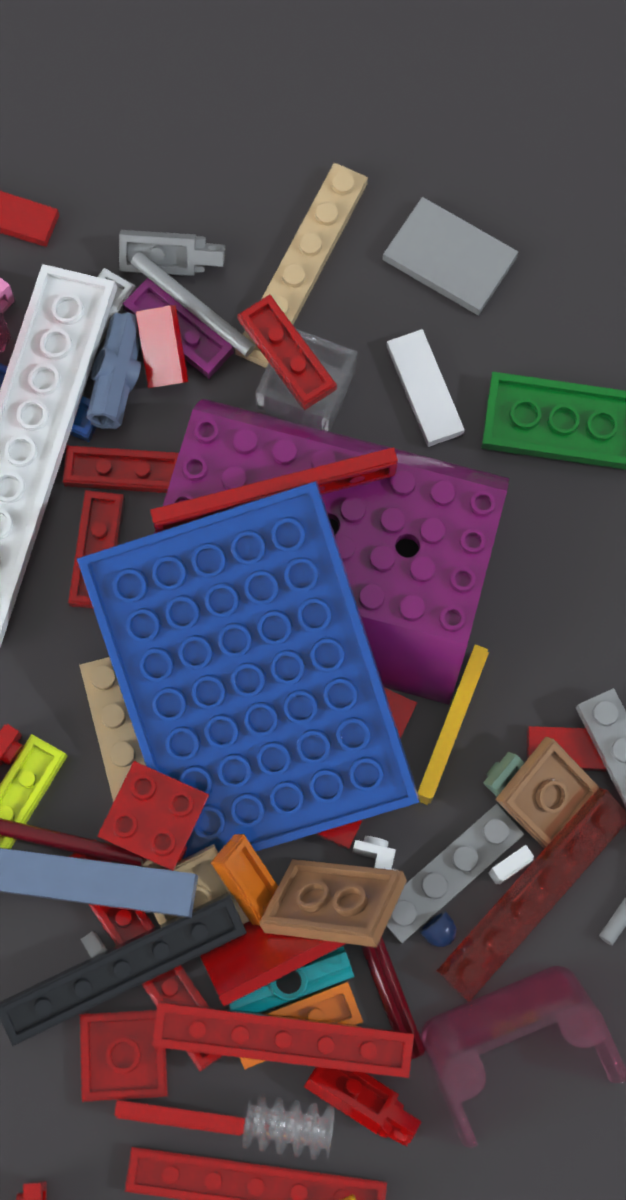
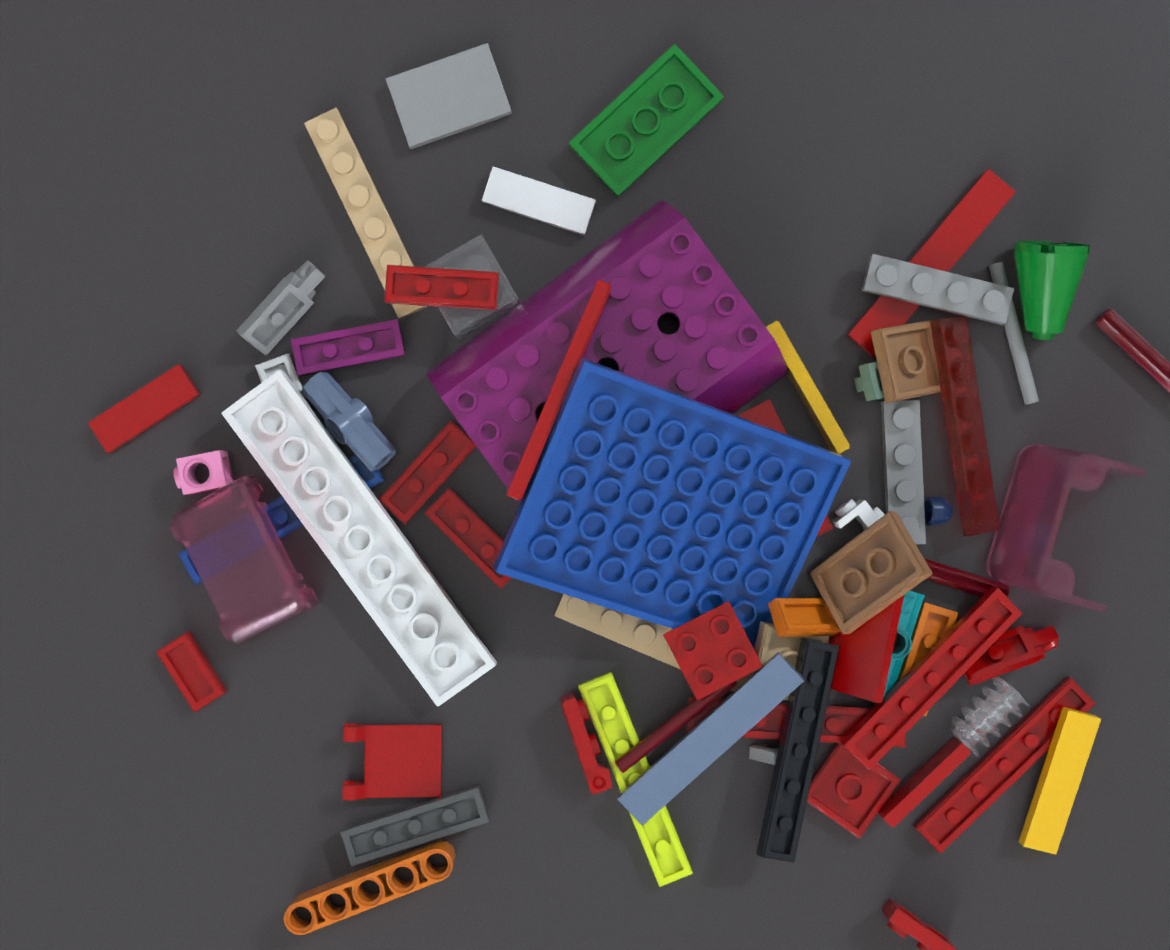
camera: 50 degrees left, 15 degrees up
light grey bar [131,252,256,357] -> none
tile [136,305,188,388] -> none
white tile [488,845,534,885] -> none

